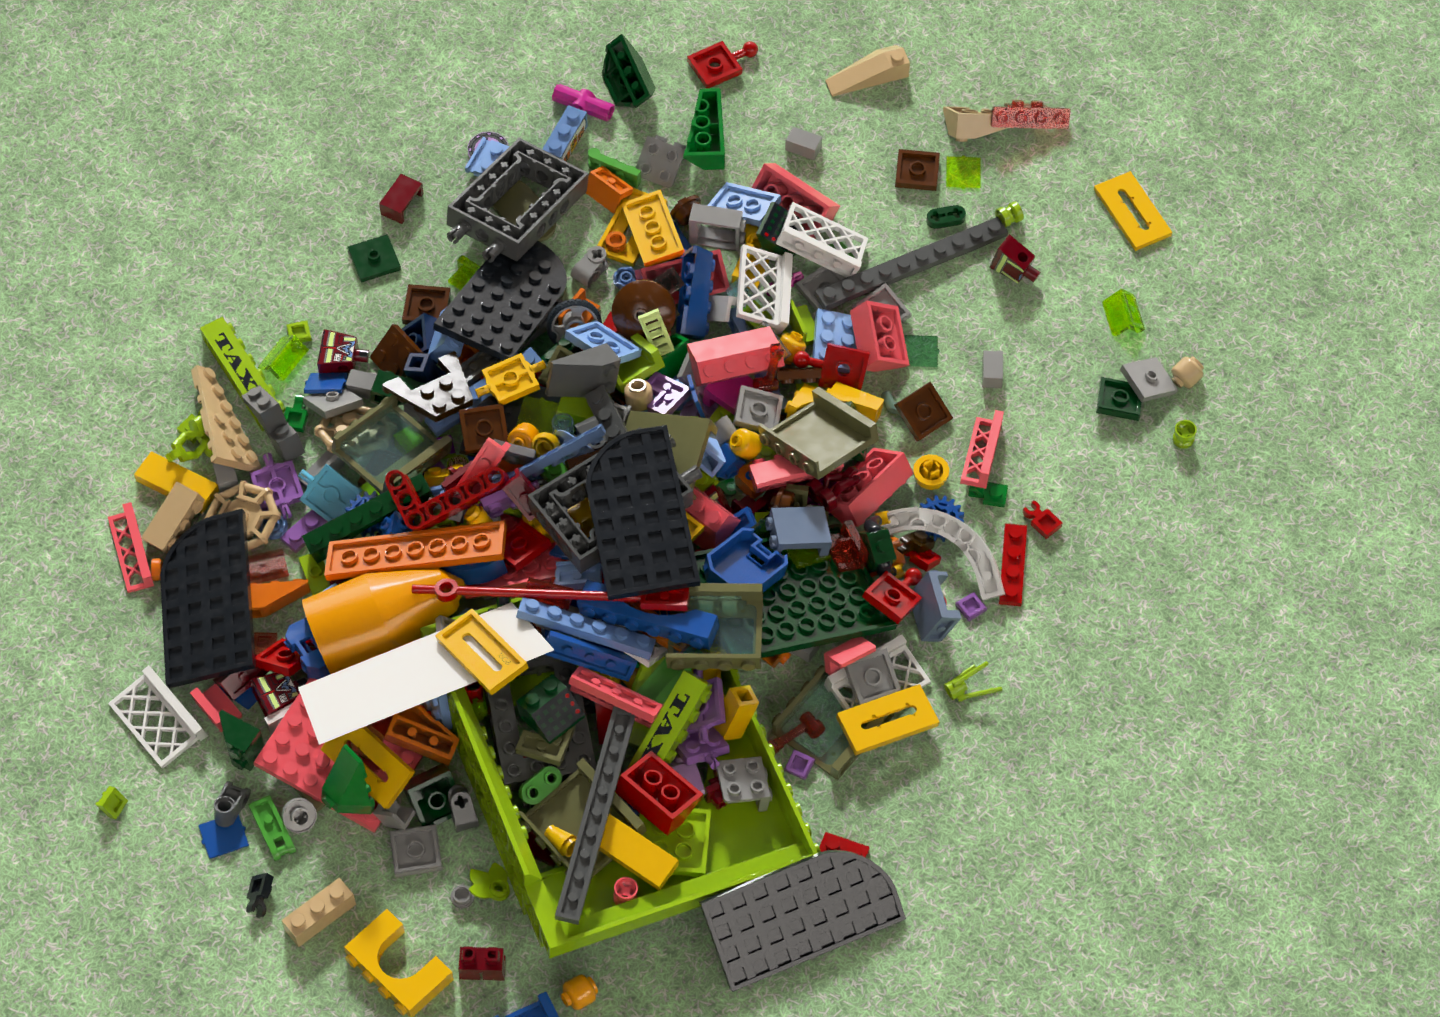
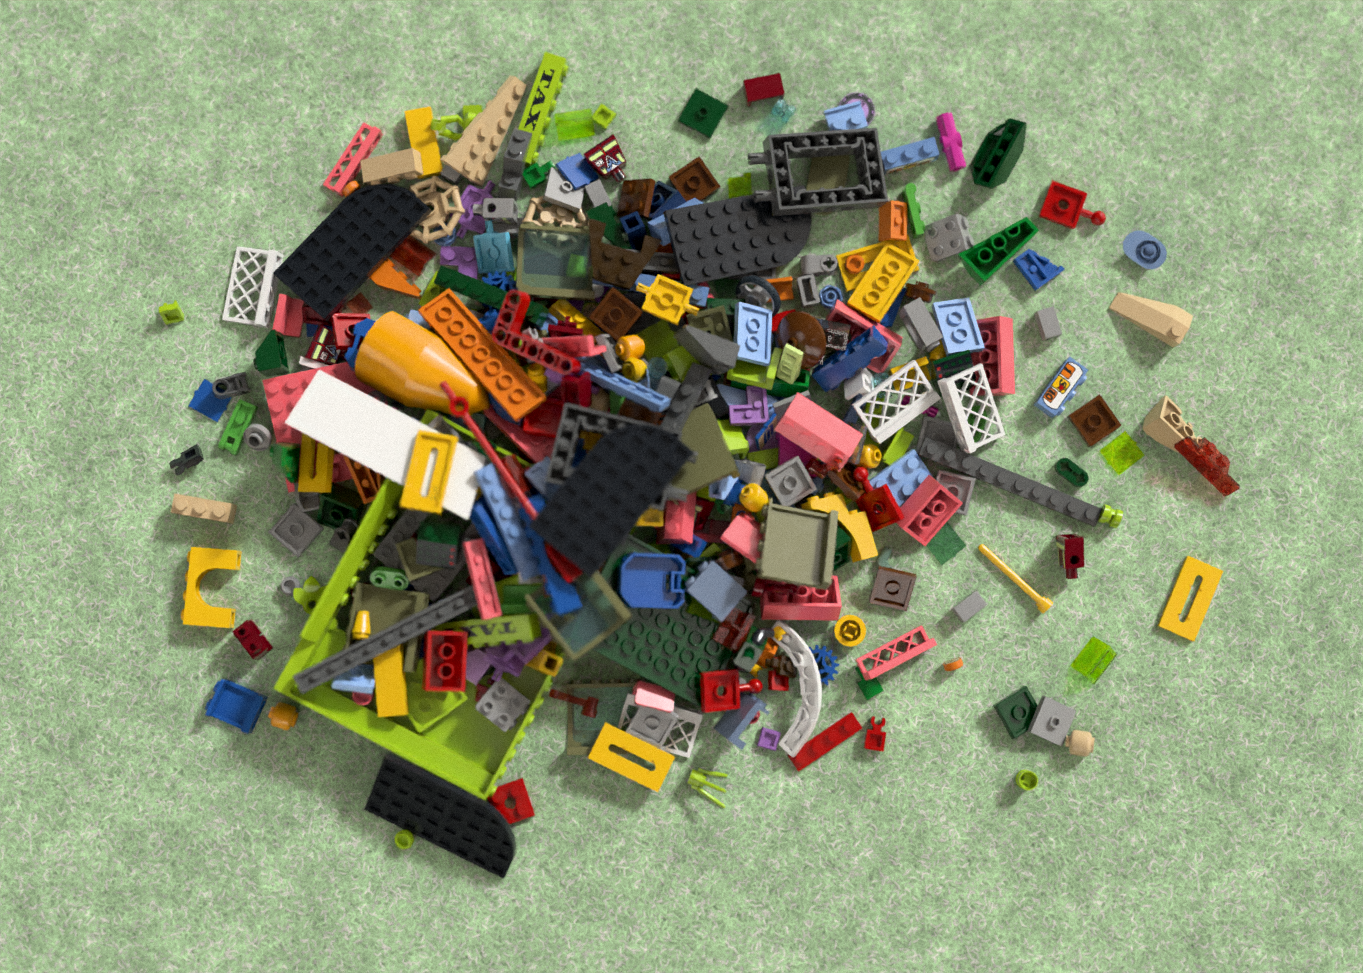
camera: 45 degrees right, 25 degrees up
tan head [624,379,653,411] -> none
medium lavender tile [784,749,815,780] -> none
none -> light blue plate [332,663,375,694]
none -> lime plate [394,830,414,849]
none -> light grey torso [473,198,518,224]
none -> clear light blue wheel [771,98,797,124]
none -> light grey piece [796,274,820,309]
none -> orange tile [943,657,963,671]
none -> yellow piece [978,544,1053,614]
none -> blue wing [1013,249,1065,291]
none -> brick [1033,357,1088,418]
none -> light blue piece [1123,231,1167,269]

